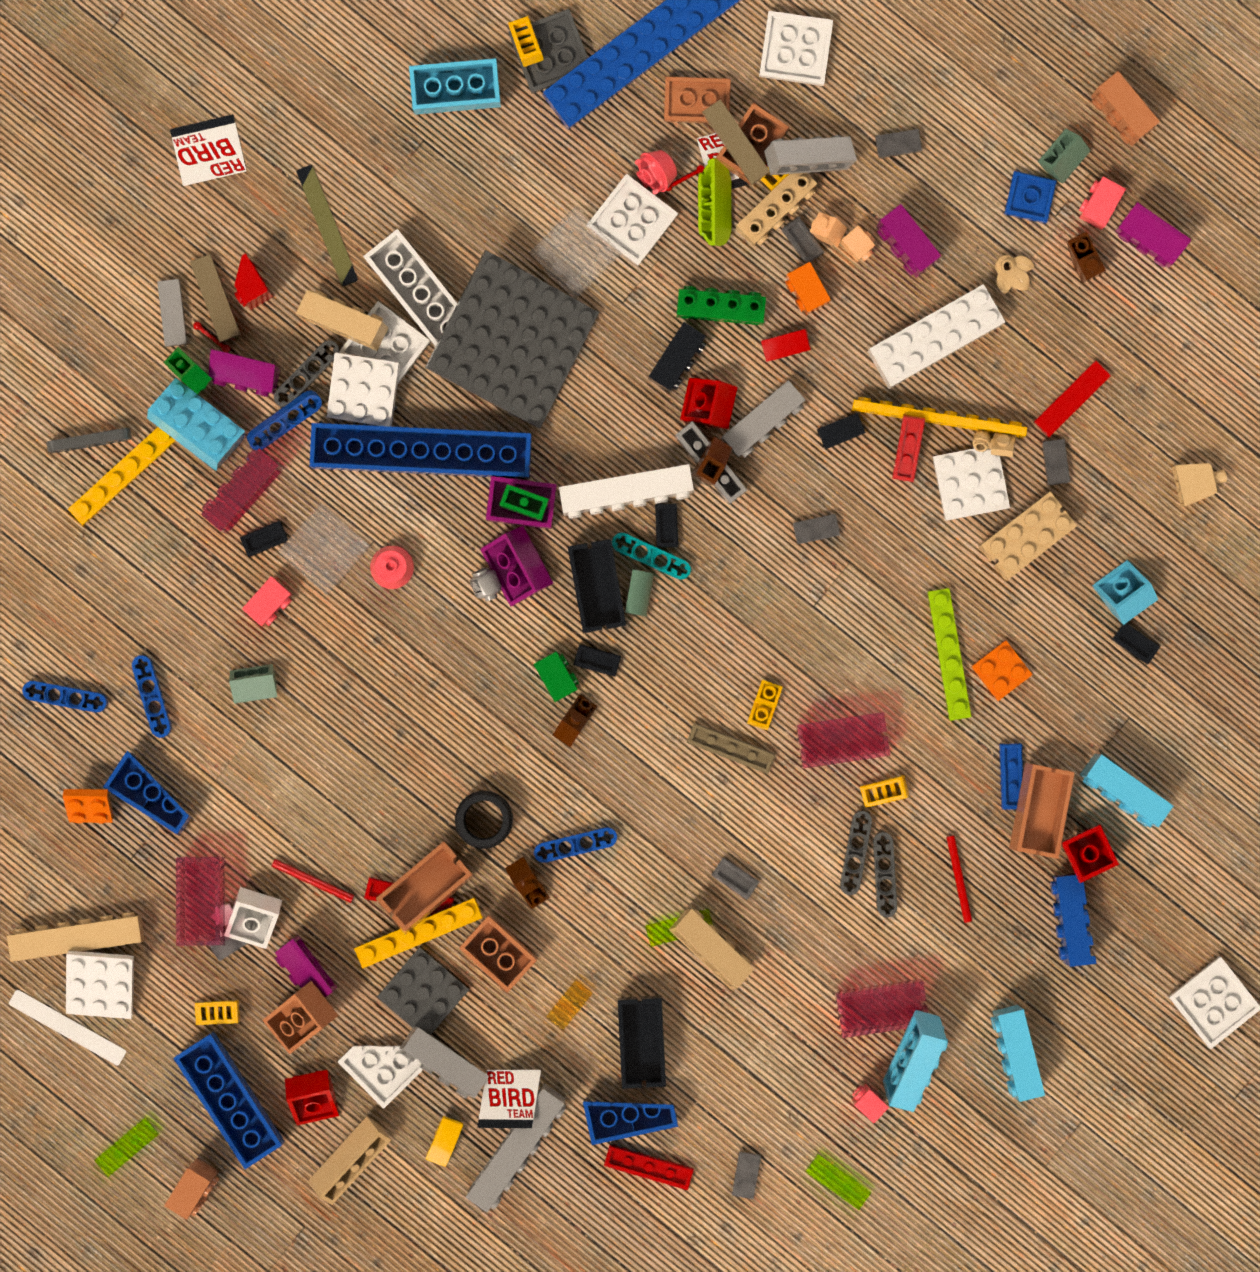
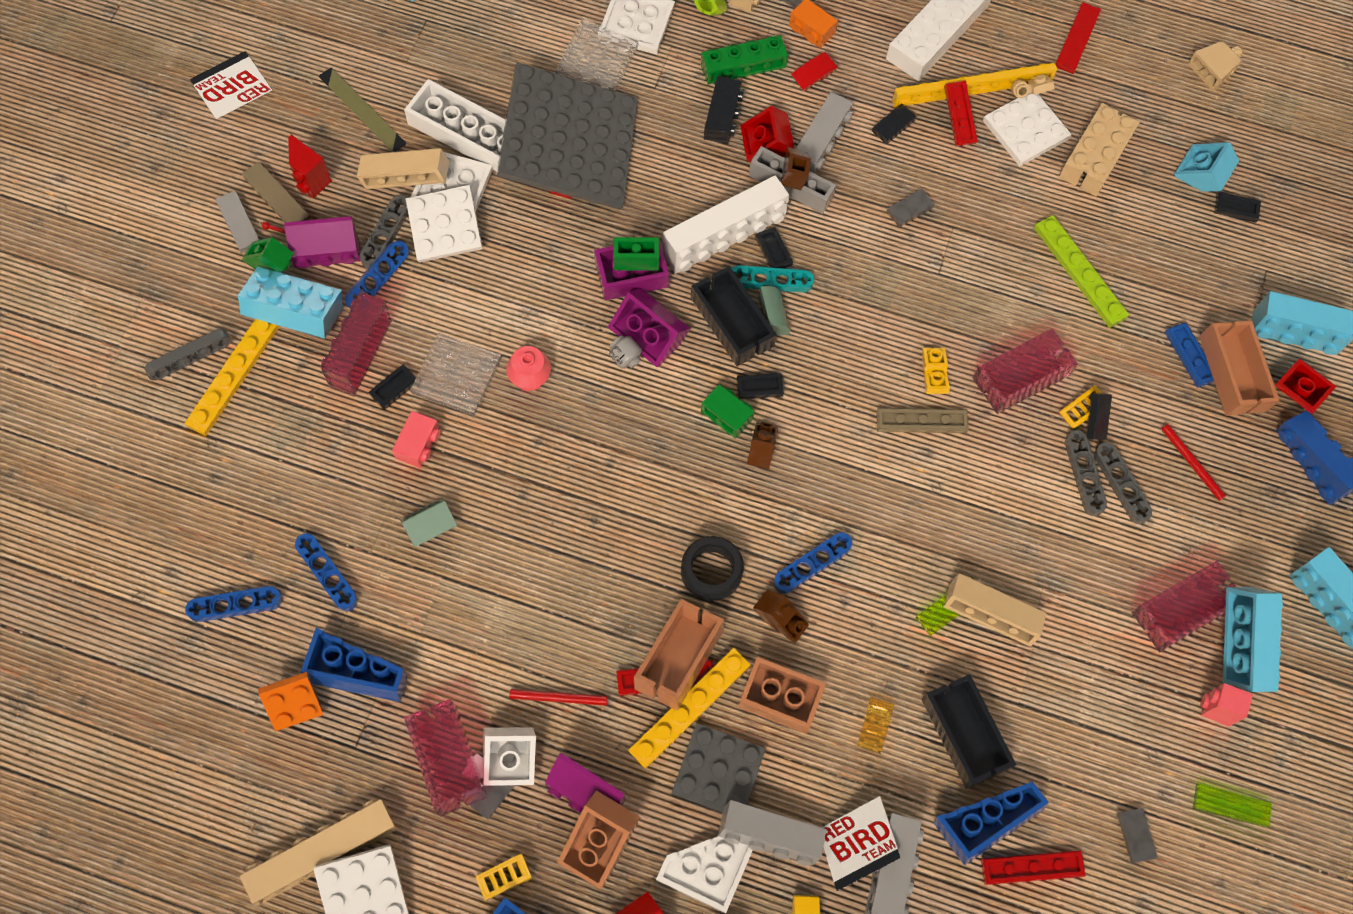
camera: 25 degrees left, 20 degrees down
blue brick [309,423,532,479] -> none
flat silver tile [711,857,759,900] -> none
orange plate [971,640,1033,701] -> none
flat silver tile [1042,439,1070,485] -> none
none -> black tile [1087,393,1112,440]

